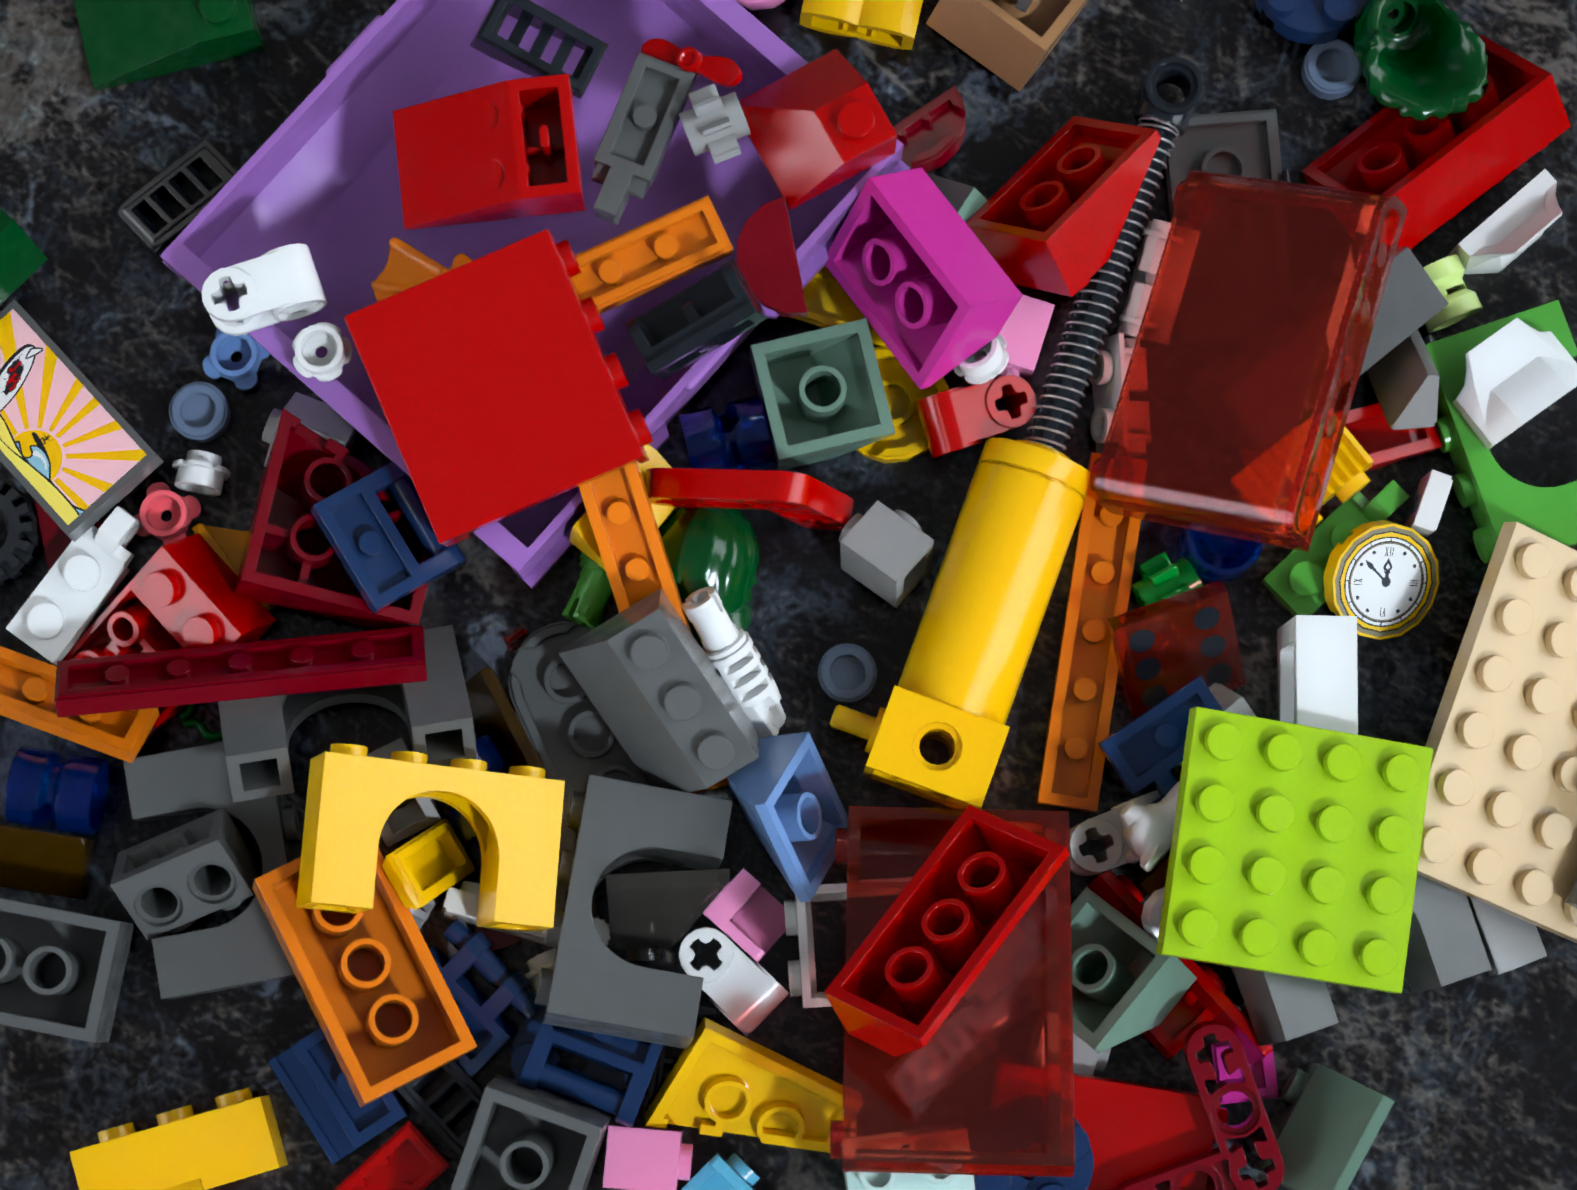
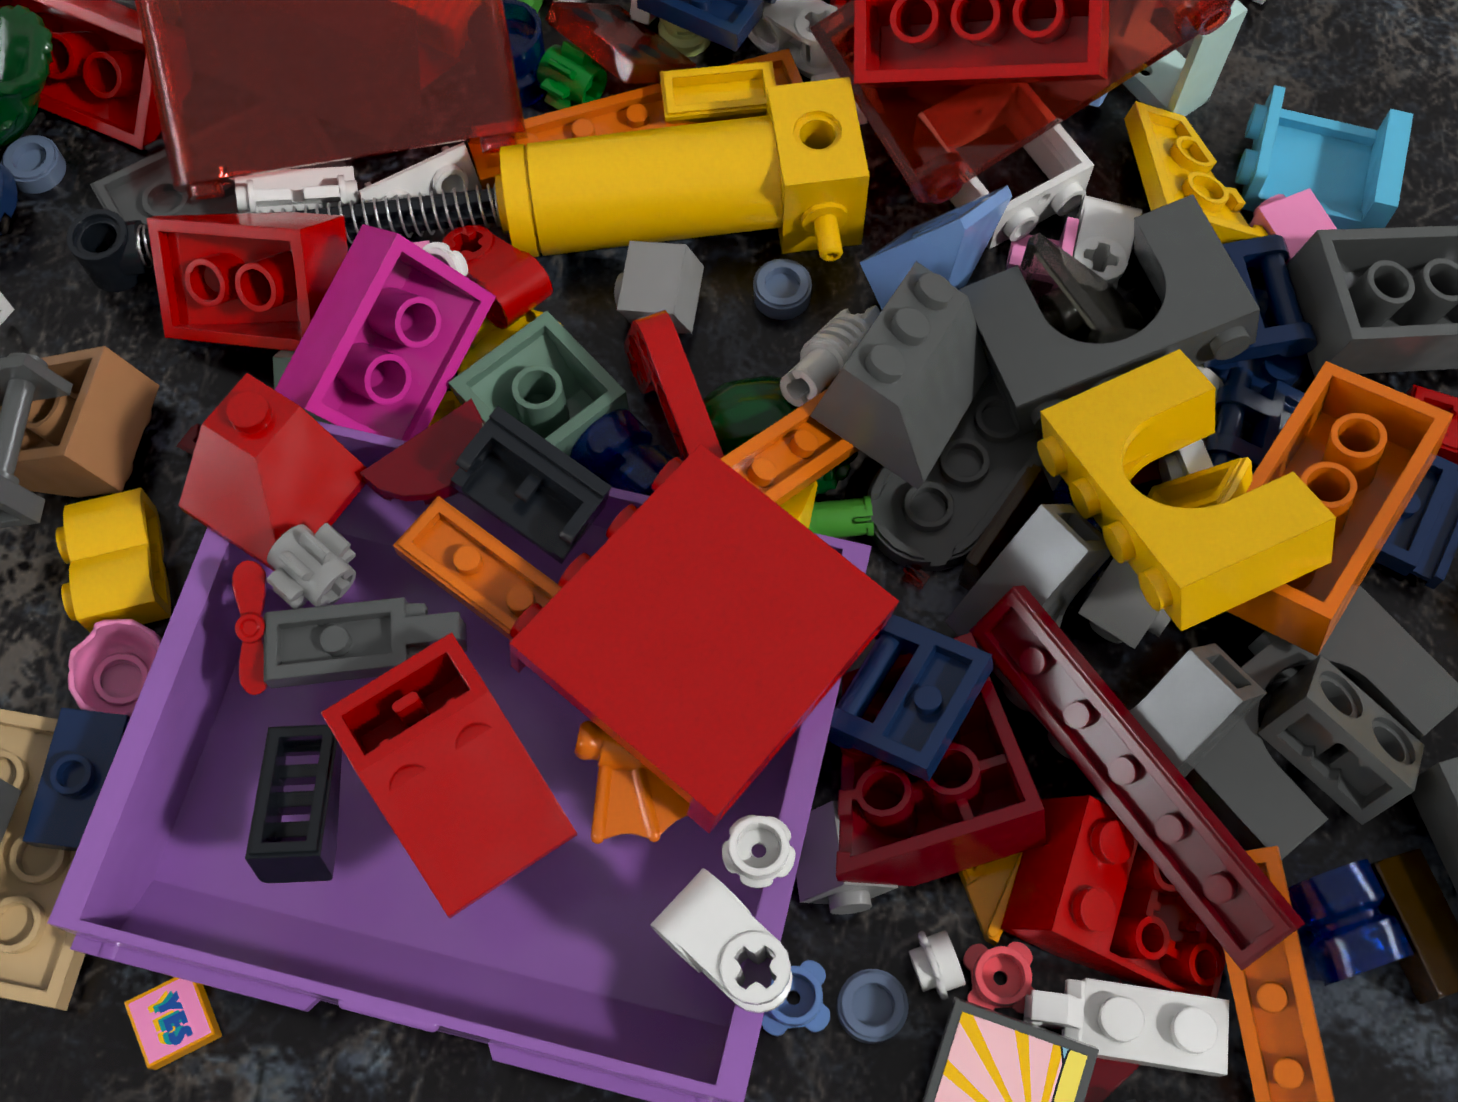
camera: 115 degrees left, 15 degrees down
none -> yellow tile [659,61,776,124]

